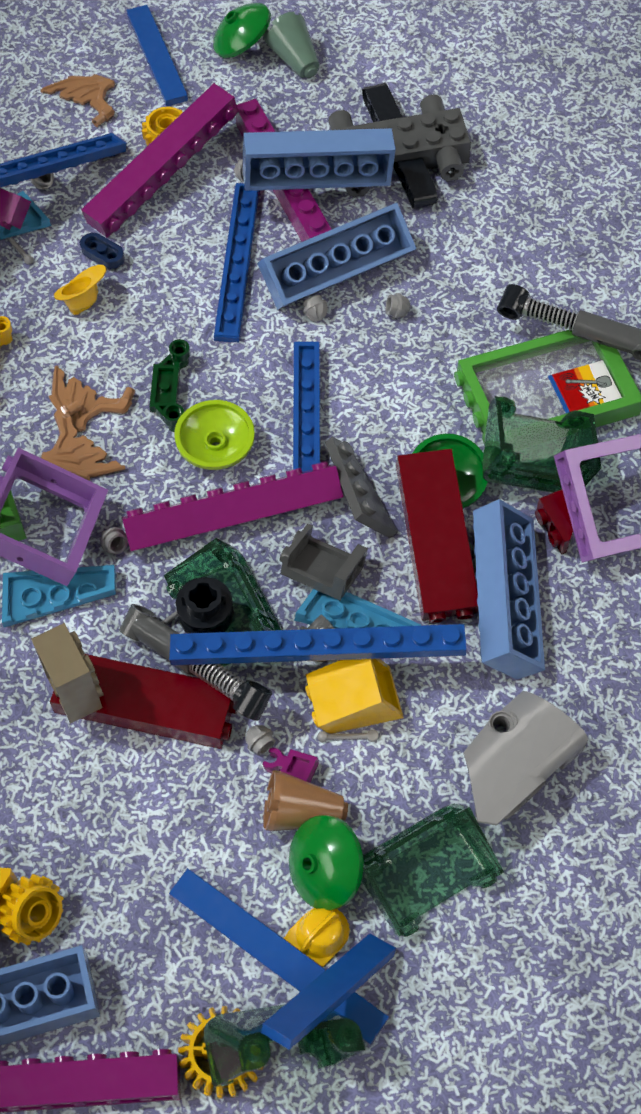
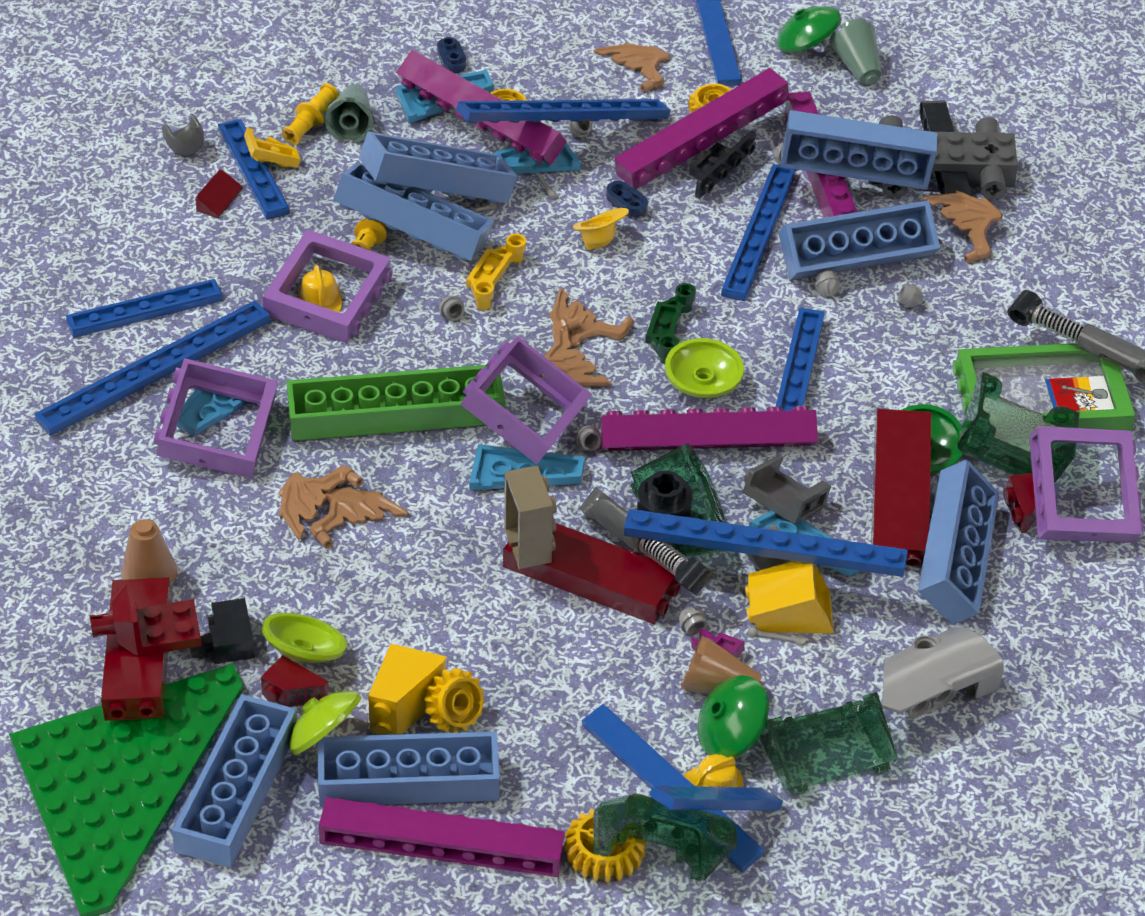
camera: 10 degrees right, 15 degrees down
dark grey wing [325,436,398,538] -> none
none -> black bracket [689,130,756,199]
none -> medium nougat animal [923,191,1003,264]

